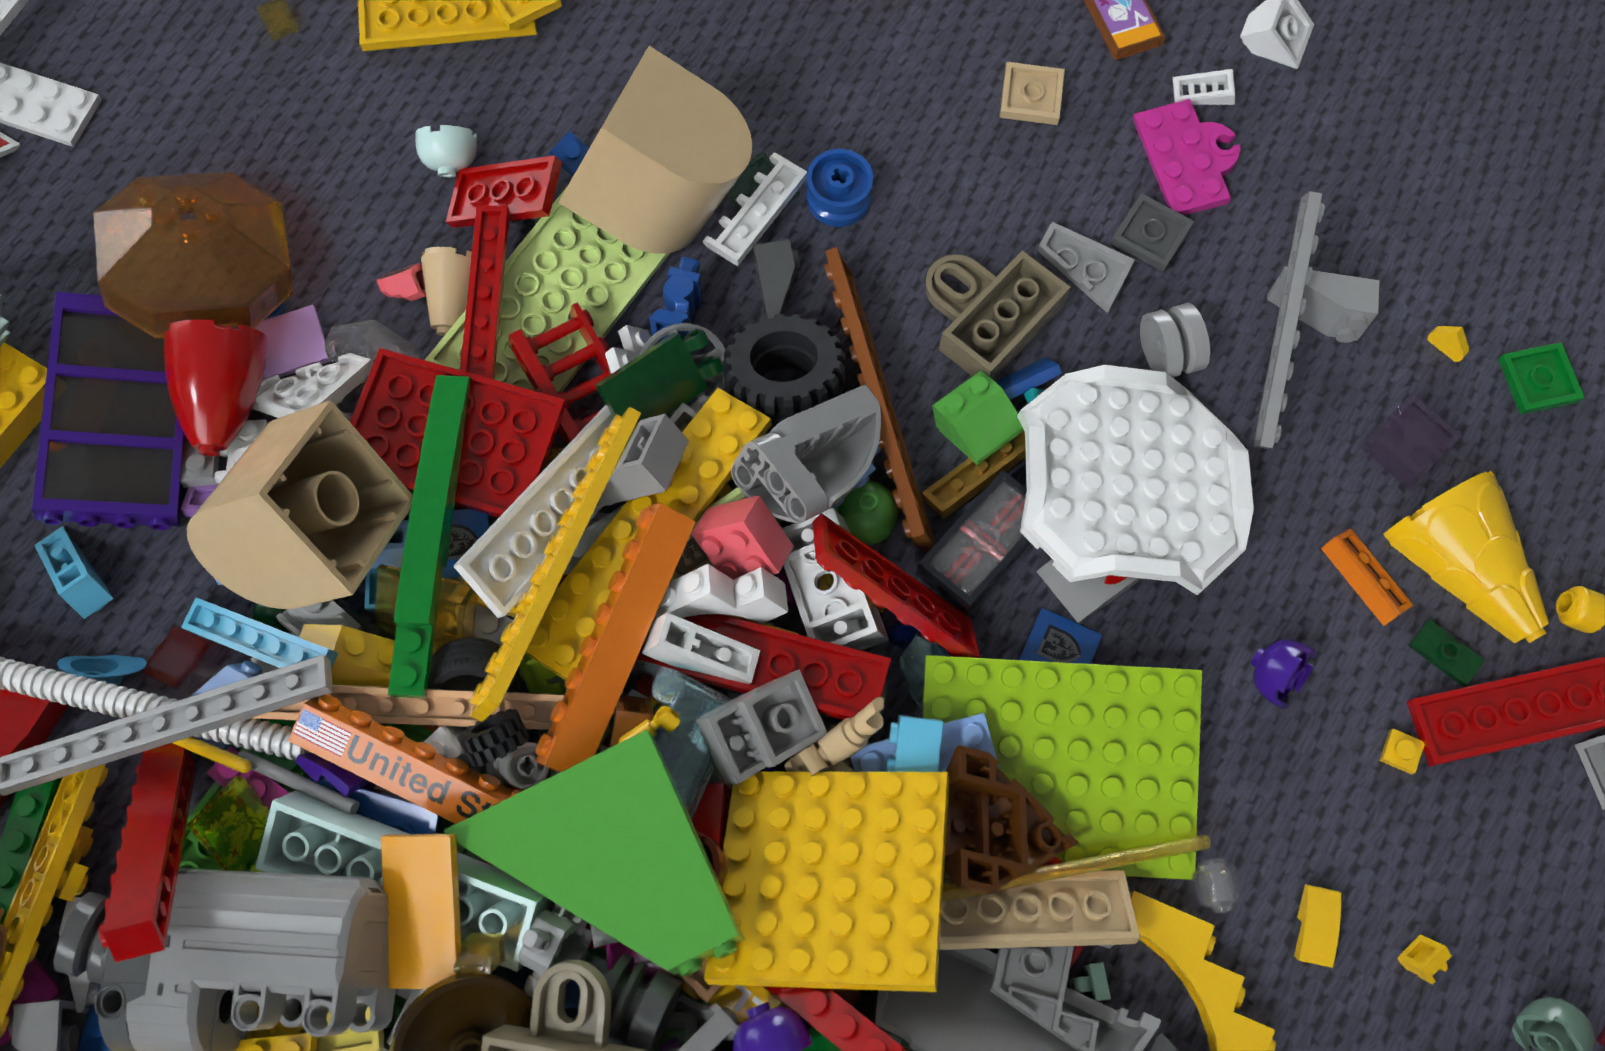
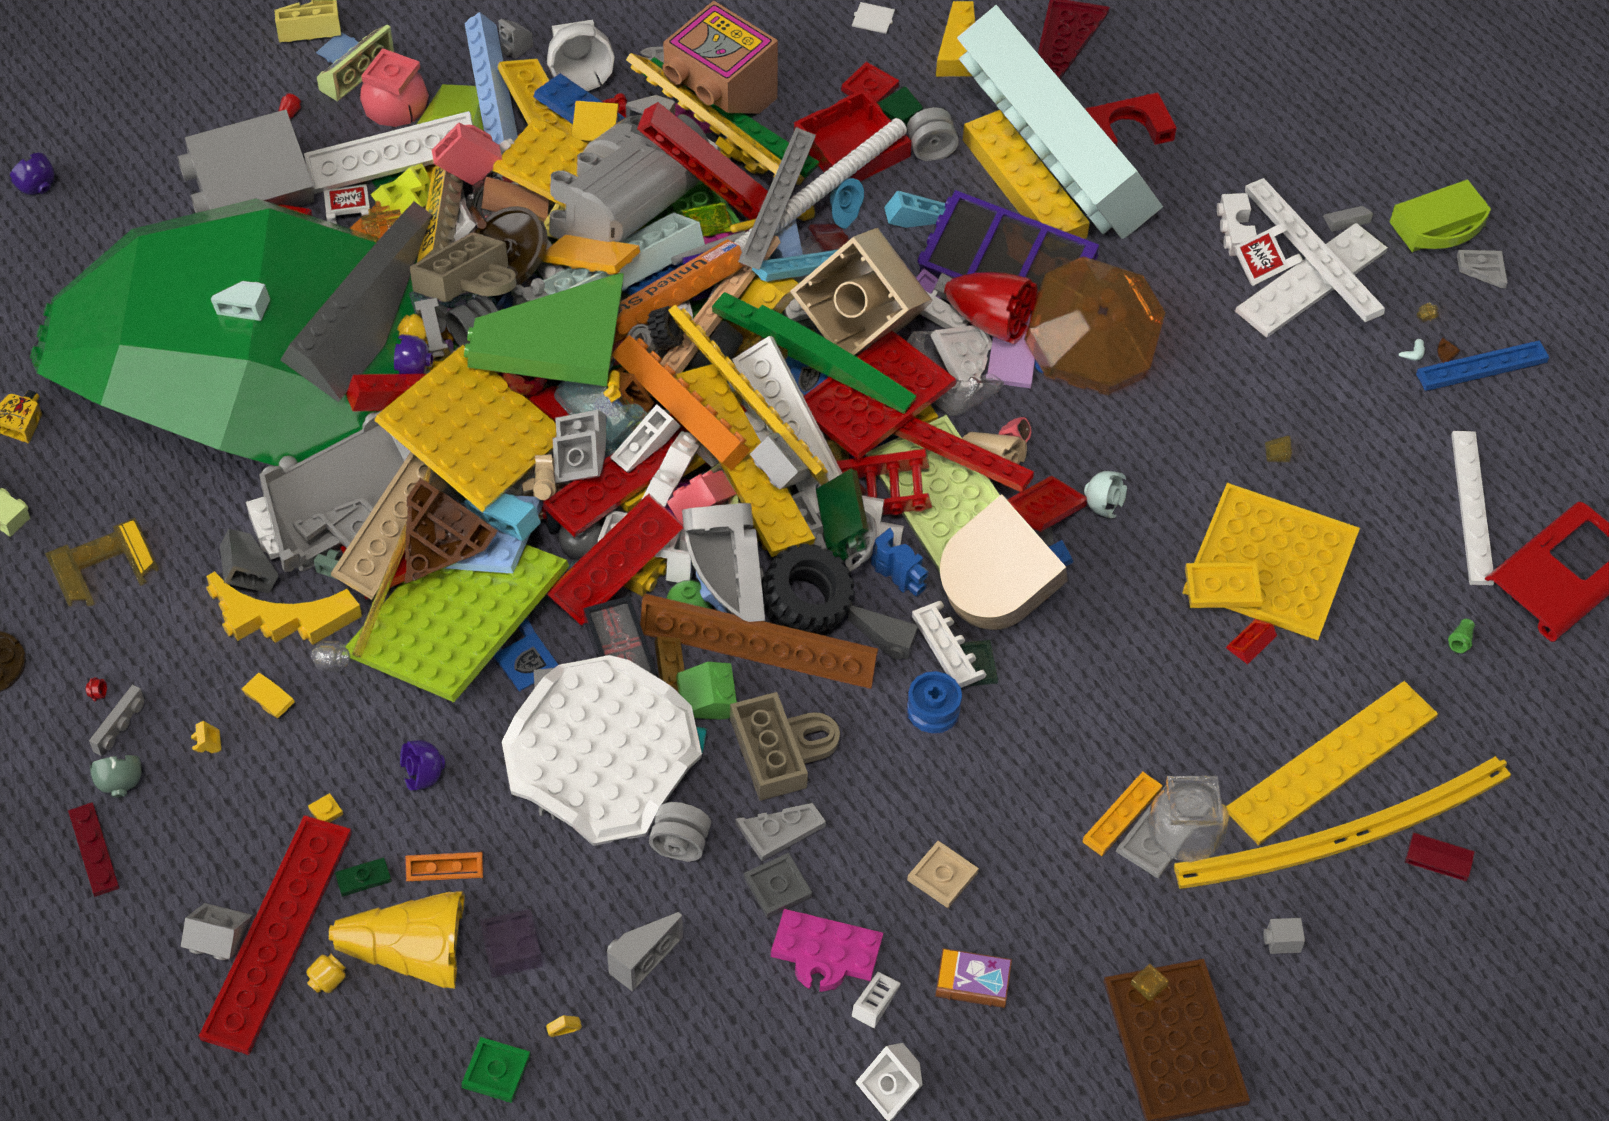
camera: 120 degrees right, 15 degrees down
clear yellow slope [454,933,505,974] -> none
blue tile [996,358,1062,400] -> none
light grey plate [1254,191,1325,449] -> none

